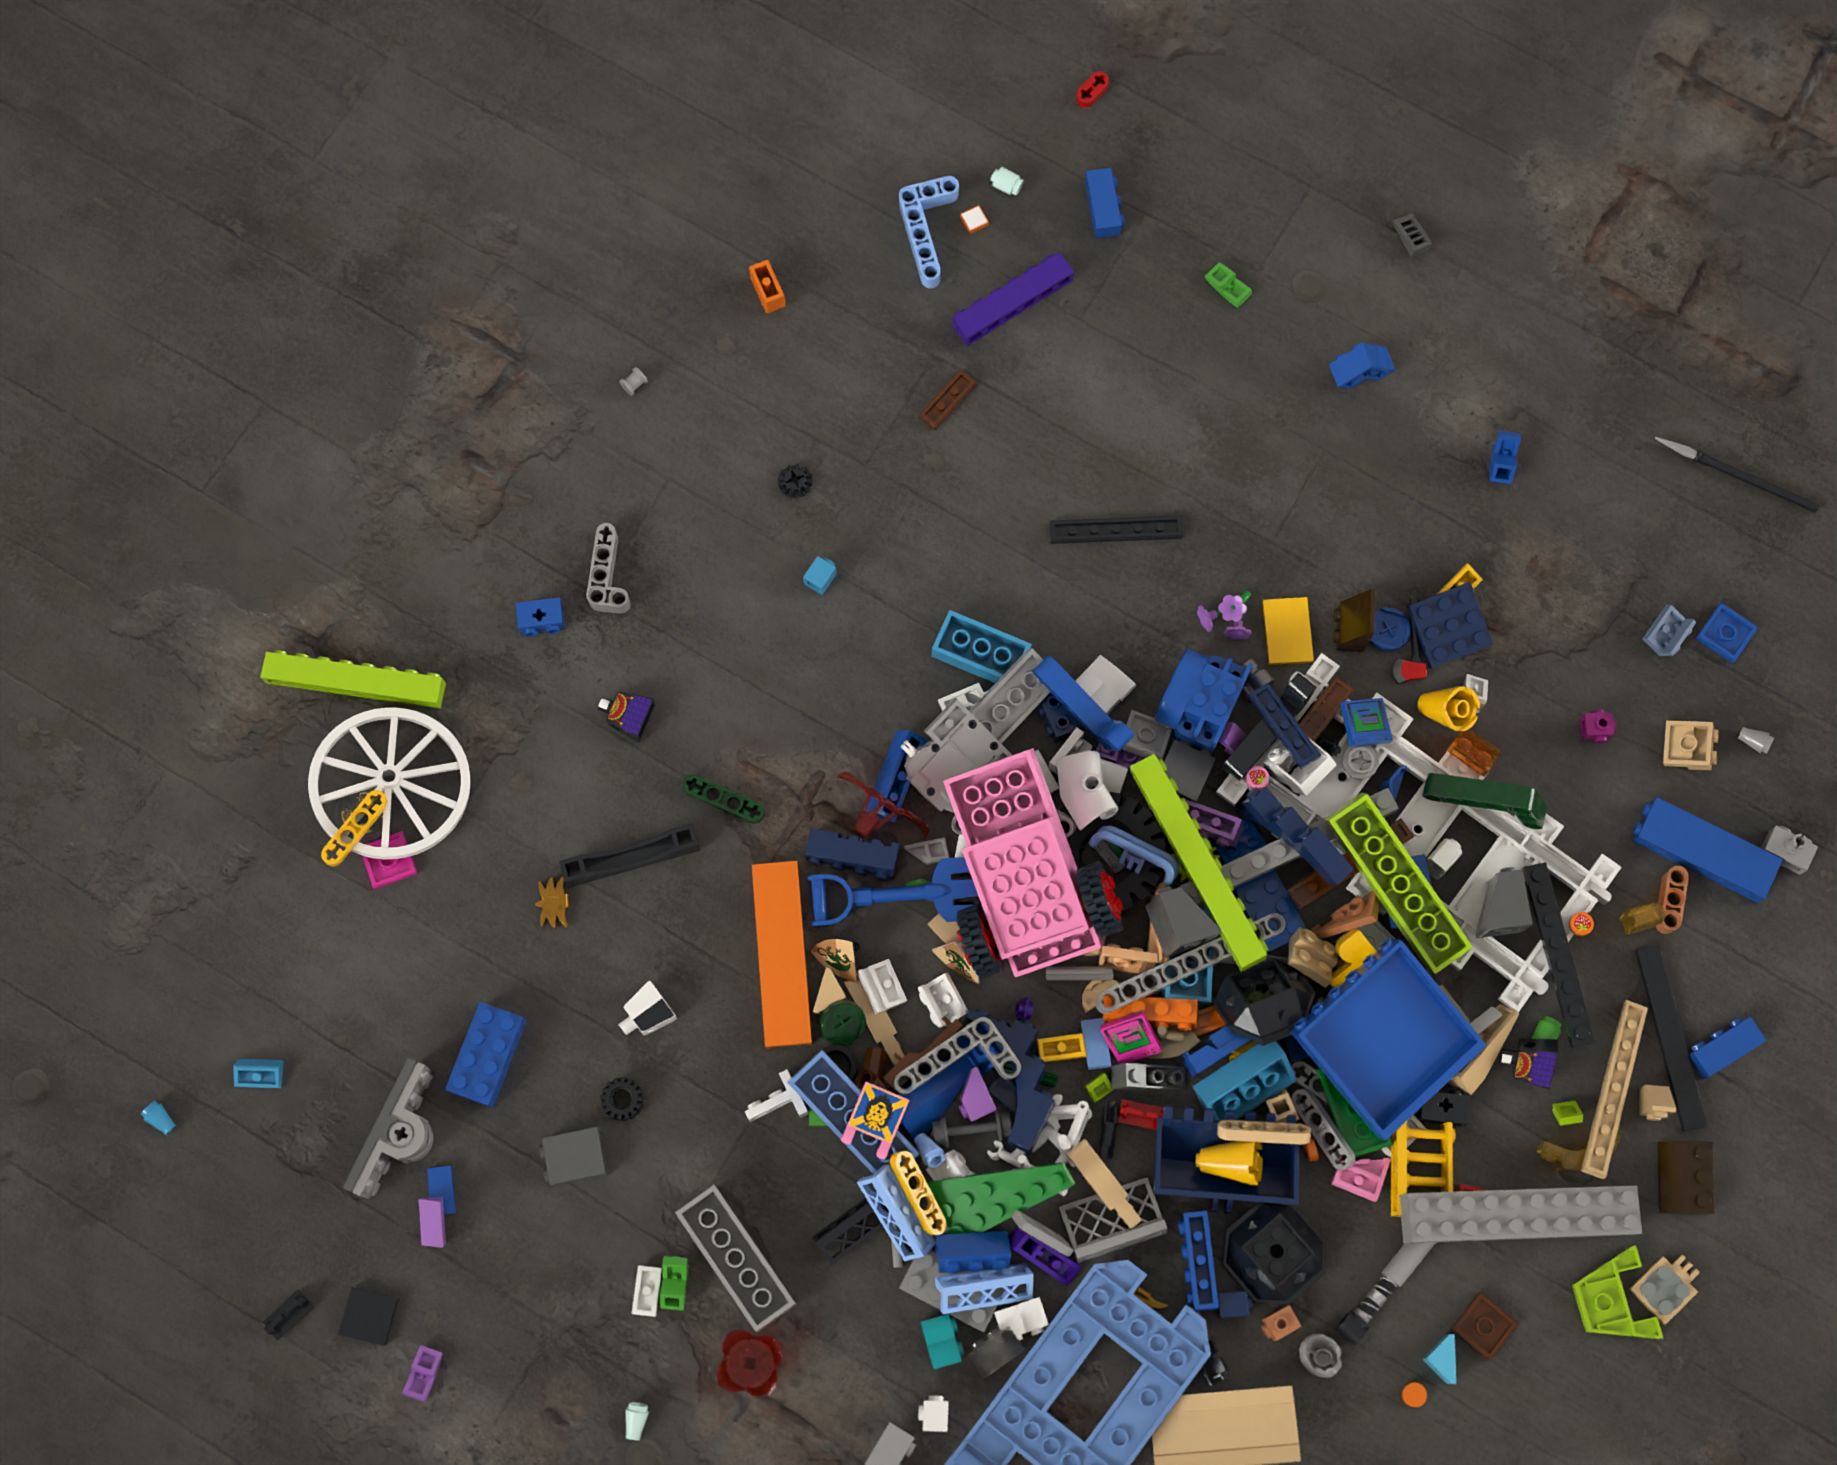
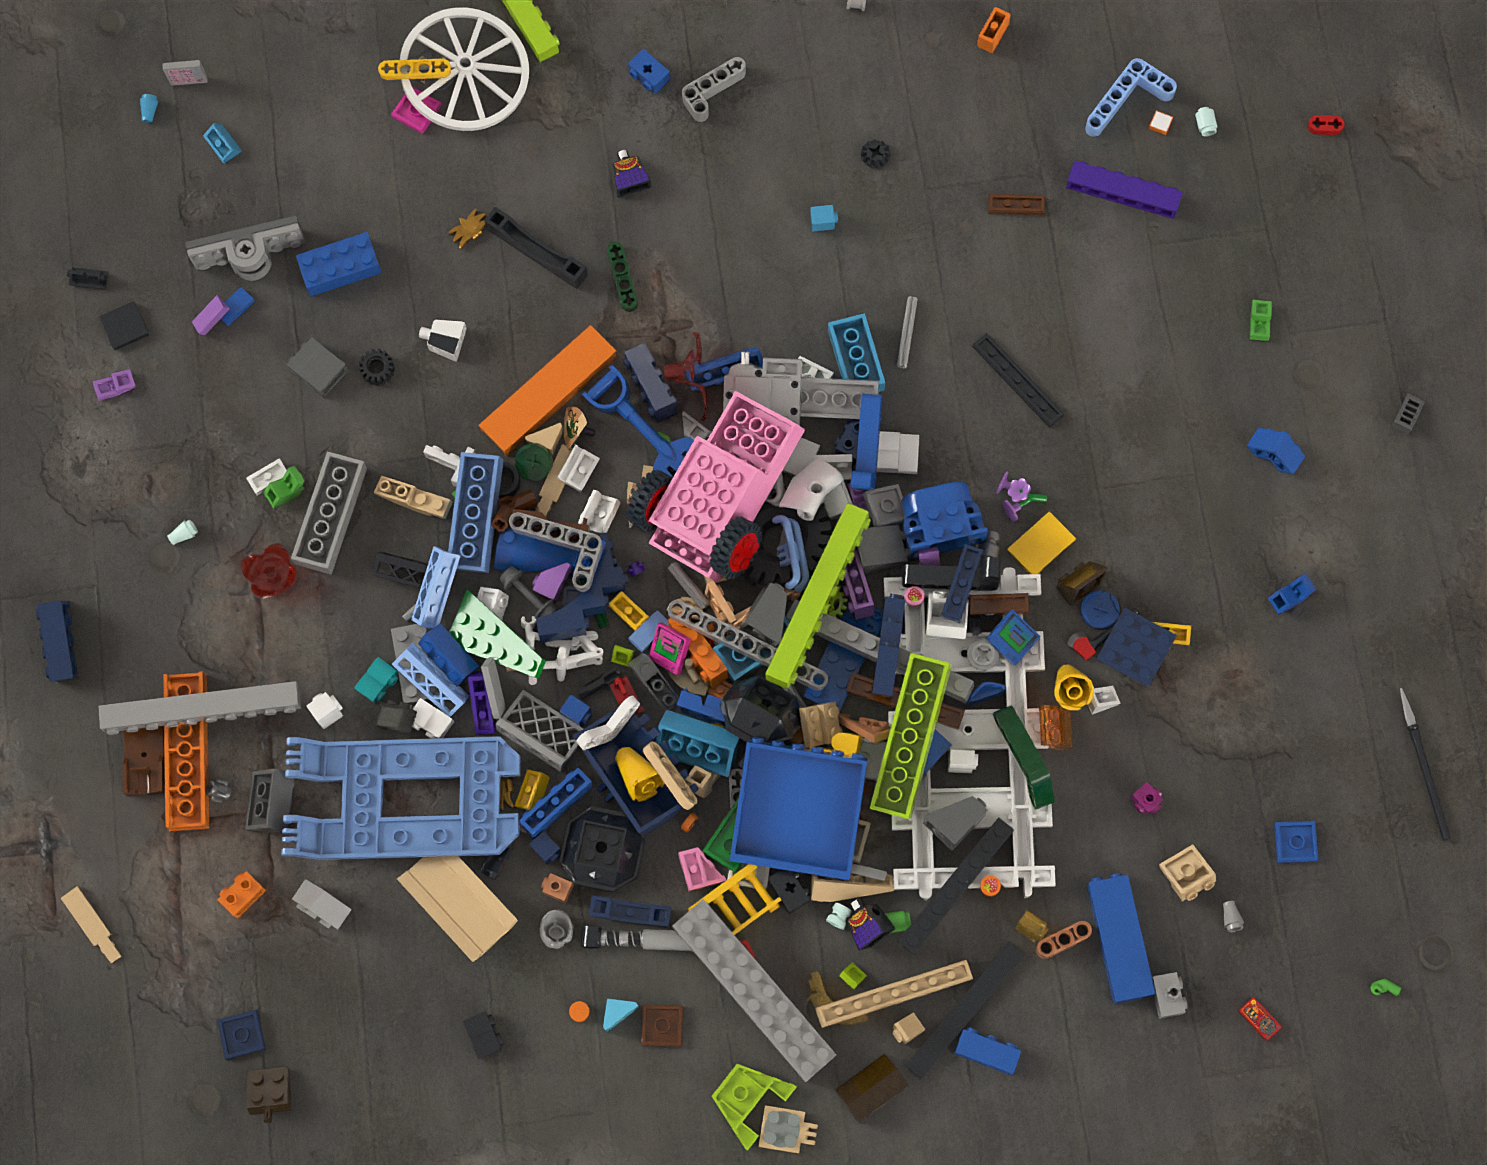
camera: 55 degrees right, 0 degrees up
flag [841,1082,909,1159] -> none
yellow beam [890,1151,946,1235] -> none
light blue cone [914,1133,945,1168] -> none
tan piece [1066,1139,1142,1230] -> none
blue brick [1085,168,1125,238] -> none
light grey beam [1291,1089,1355,1170] -> none
sand blue bracket [1642,605,1696,656] -> none
none -> light grey tile [163,60,208,86]
none -> tan slope [374,476,453,519]
none -> yellow slope [514,769,550,811]
none -> blue brick [560,695,592,727]
none -> white beam [576,696,640,750]
none -> dark blue slope [589,895,671,927]
none -> light aqua wheel [826,902,853,930]
none -> light grey axle [897,296,918,368]

